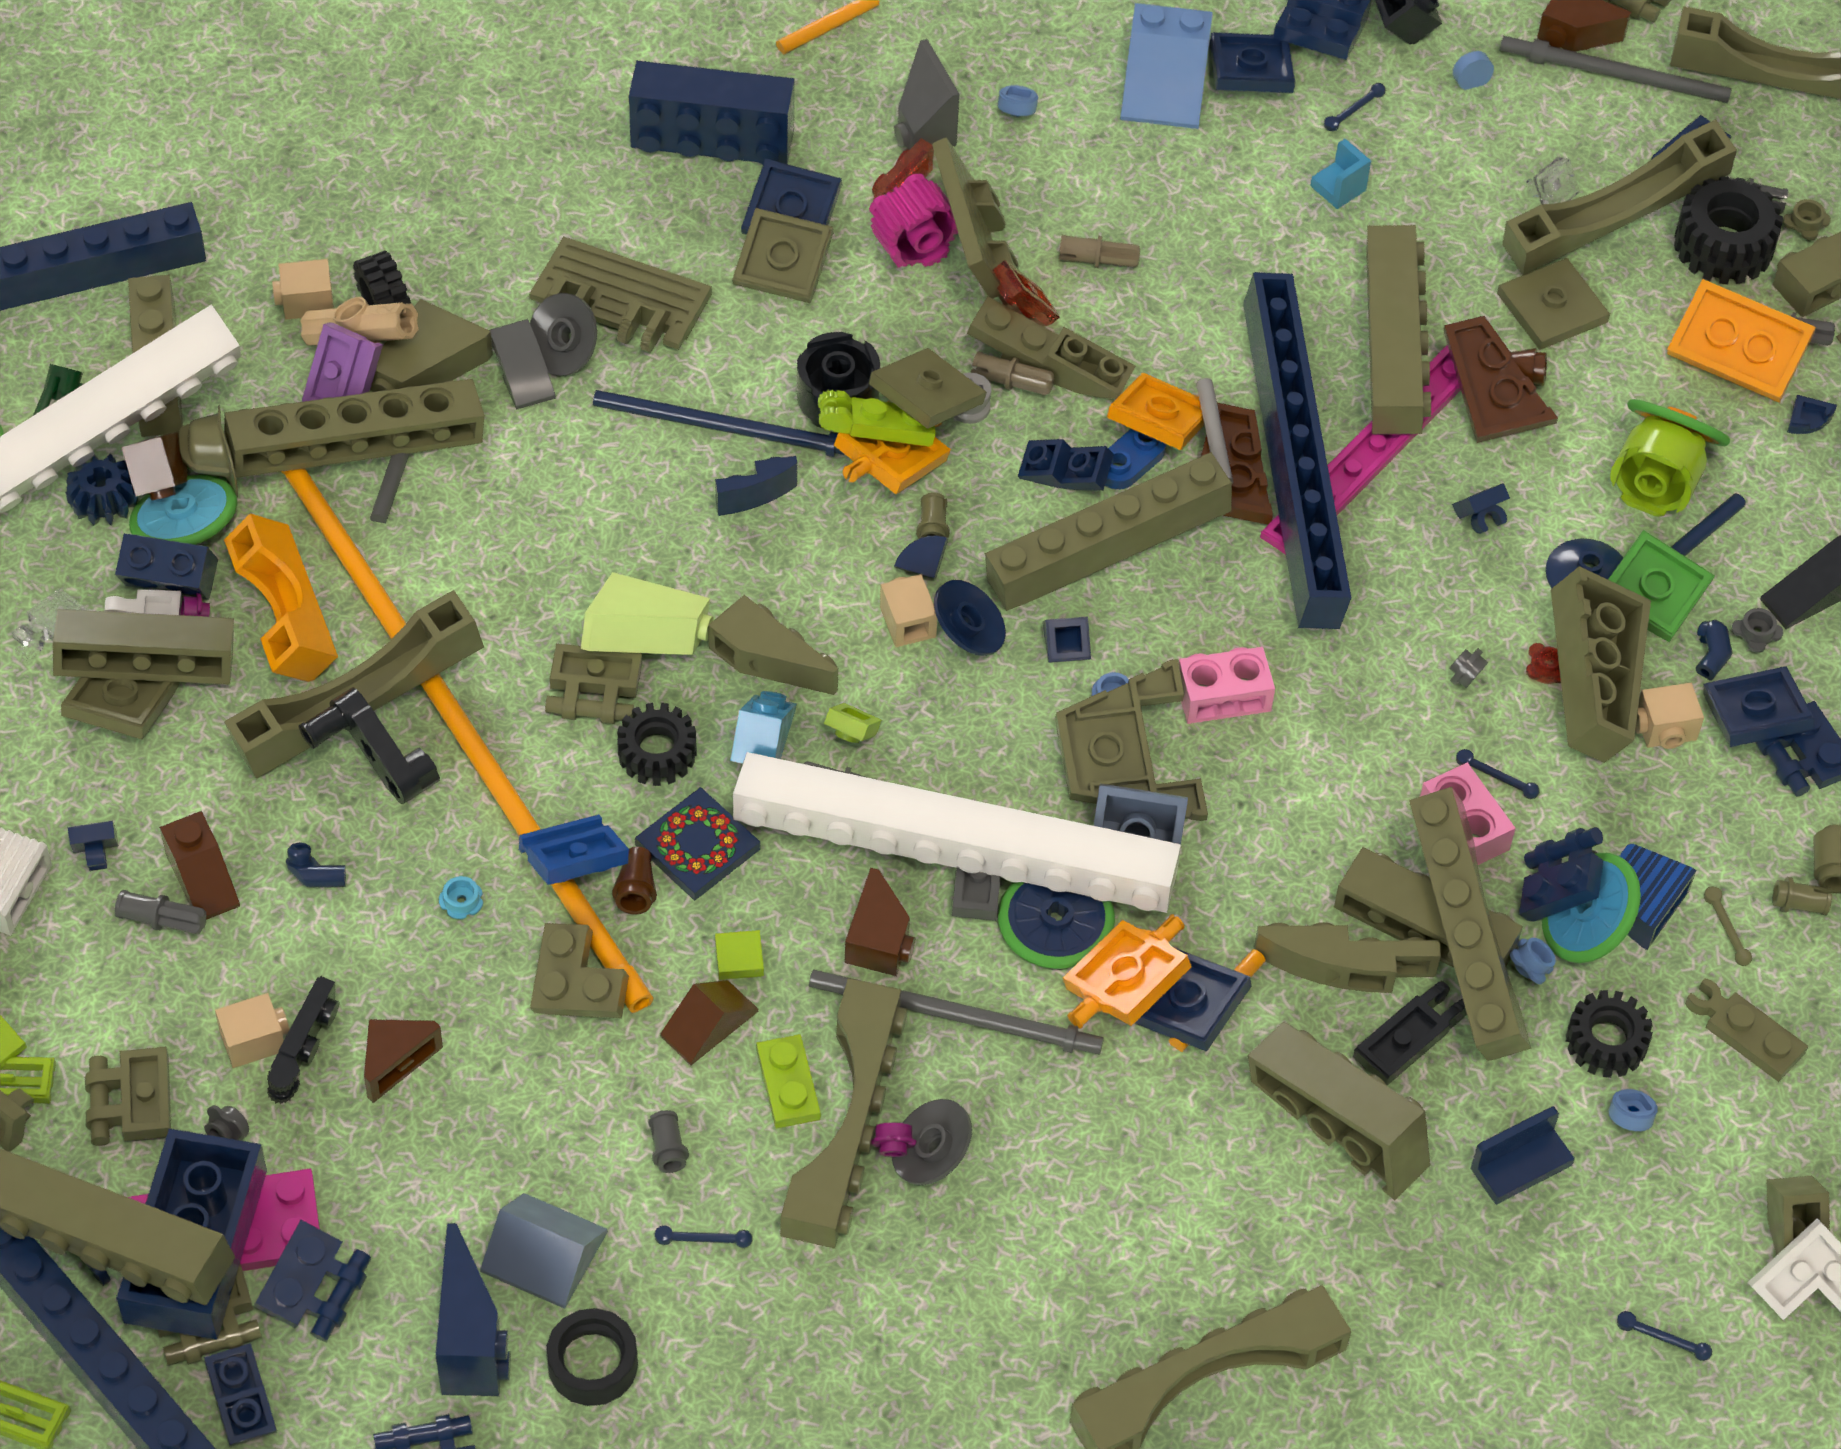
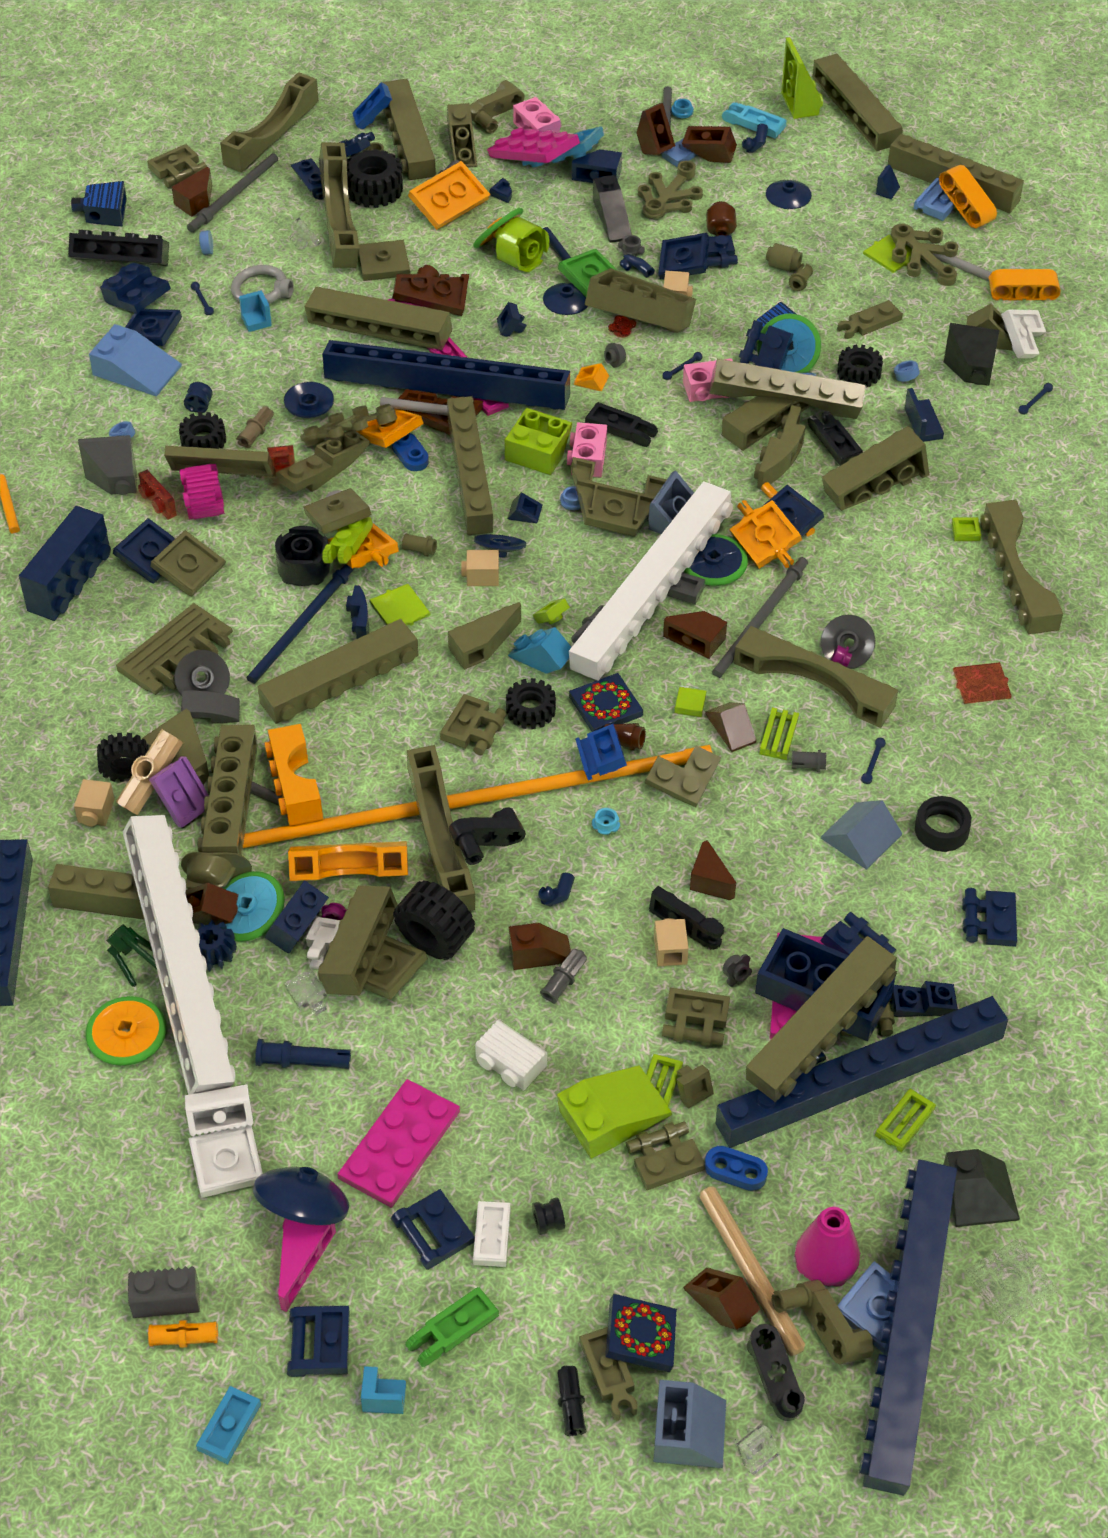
camera: 70 degrees left, 5 degrees down
dark blue tile [67,820,119,871] -> none
dark blue slope [435,1223,511,1397] -> none
yellowish green slope [581,572,714,655] -> none
lime plate [756,1034,821,1129] -> none
dark blue tile [894,536,948,579] -> none
dark tan axle [971,351,1054,395] -> none
dark blue slope [1018,439,1114,491] -> none
olive hinge [1704,886,1752,966] -> none
none -> black tyre [179,412,226,449]
none -> dark blue wheel [184,382,213,413]
none -> light grey piece [231,265,294,304]
none -> olive brick [257,619,419,724]
none -> light orange arch [264,724,323,826]
none -> dark blue dish [284,382,334,418]
none -> olive plant [300,404,397,446]
none -> dark blue plate [339,132,375,157]
none -> lime piece [369,583,431,626]
none -> black tyre [393,880,475,960]
none -> lime slope [505,408,572,475]
none -> light orange slope [573,363,609,391]
none -> black hinge [585,402,658,447]
none -> lime tile [759,707,799,760]
none -> pearl dark grey slope [943,323,1000,386]
none -> lime tile [952,517,981,541]
none -> clear red piece [953,662,1012,704]

